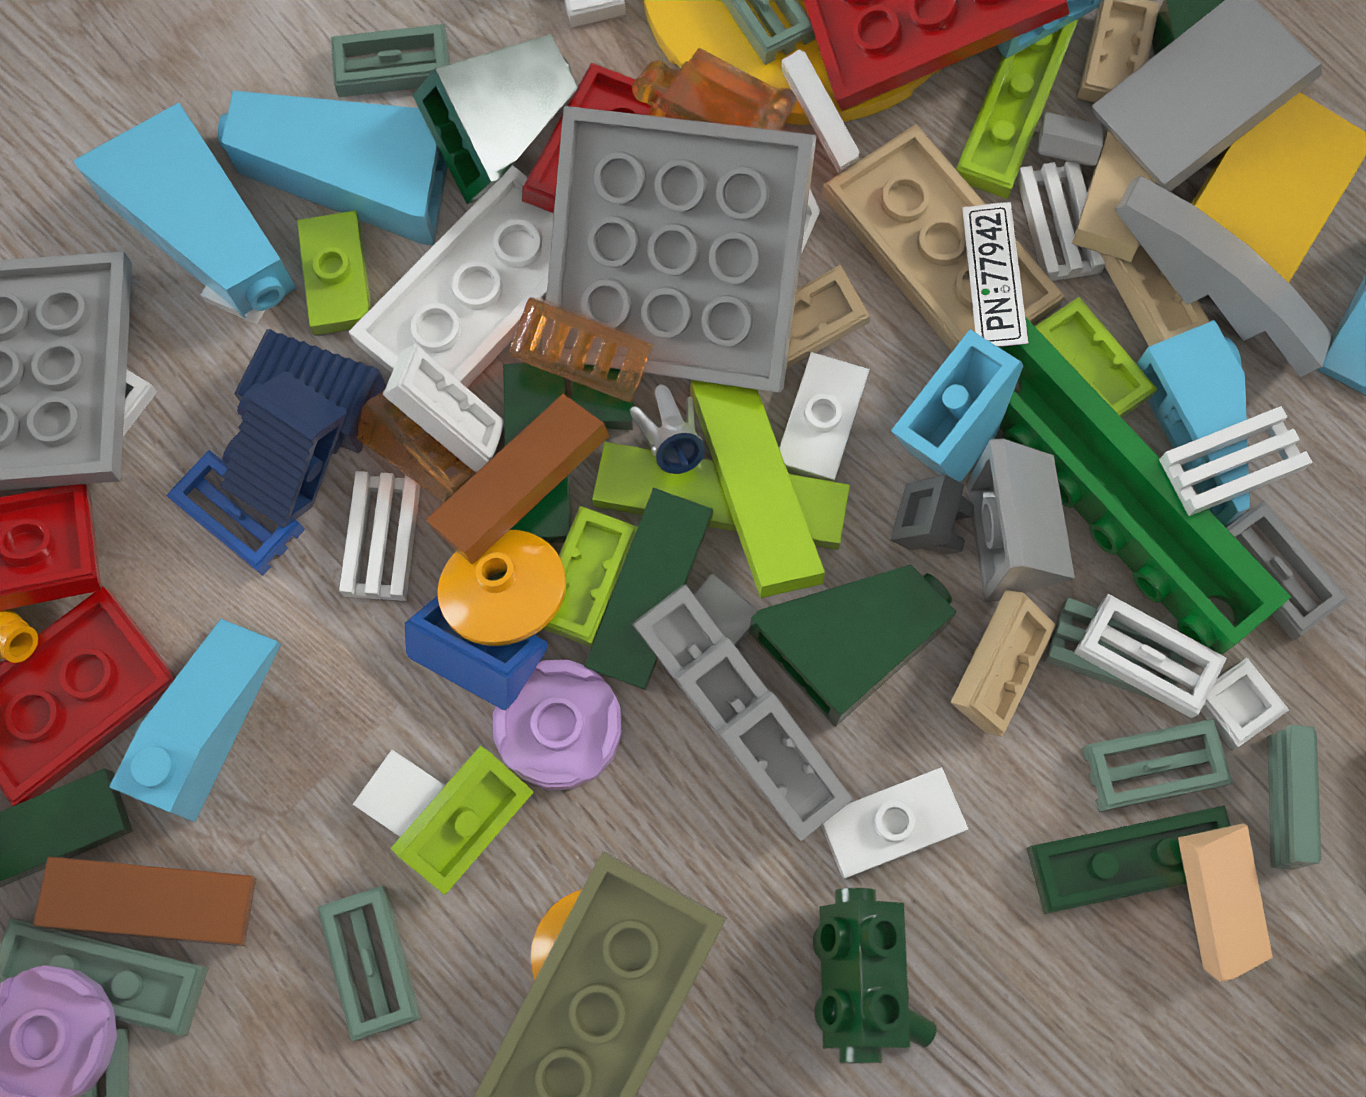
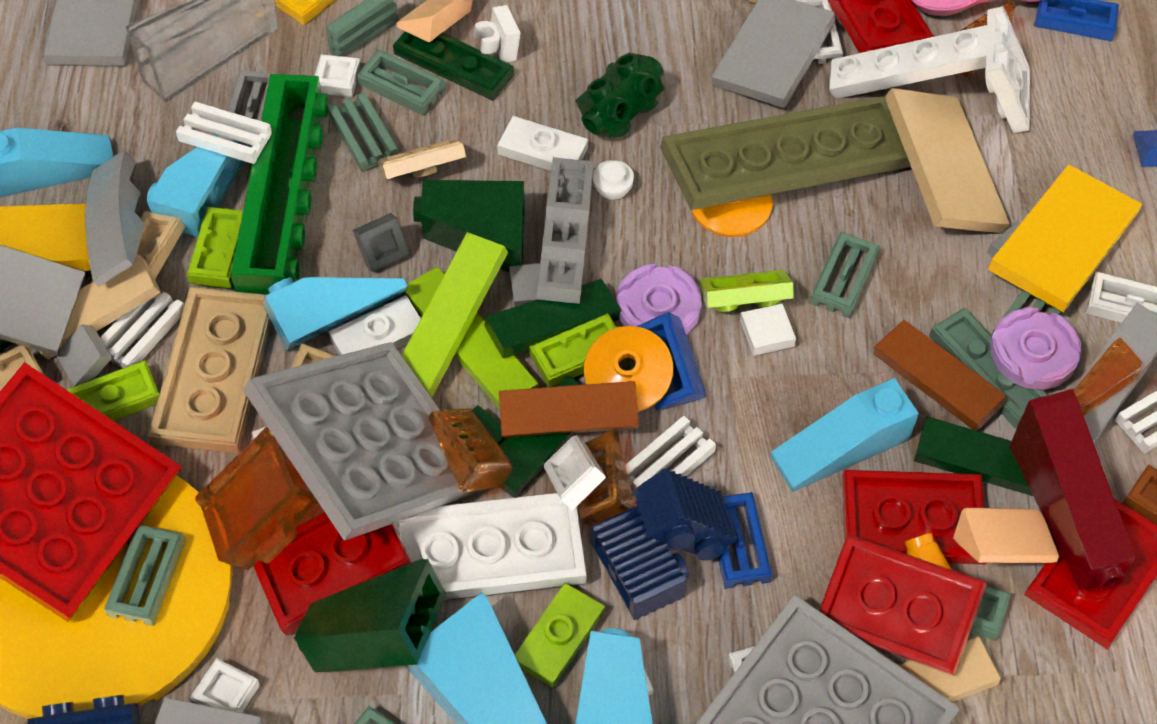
camera: 140 degrees left, 15 degrees down
piece [630,384,705,474] -> none
white tile [782,50,860,174] -> none
medium azure slope [891,329,1023,483] -> none
white sticker [962,202,1028,347] -> none
light grey slope [966,439,1075,602] -> none
white tile [1074,594,1227,718] -> none
none -> medium azure slope [263,277,407,351]
none -> white tile [474,5,520,62]
none -> white plate [592,160,634,200]

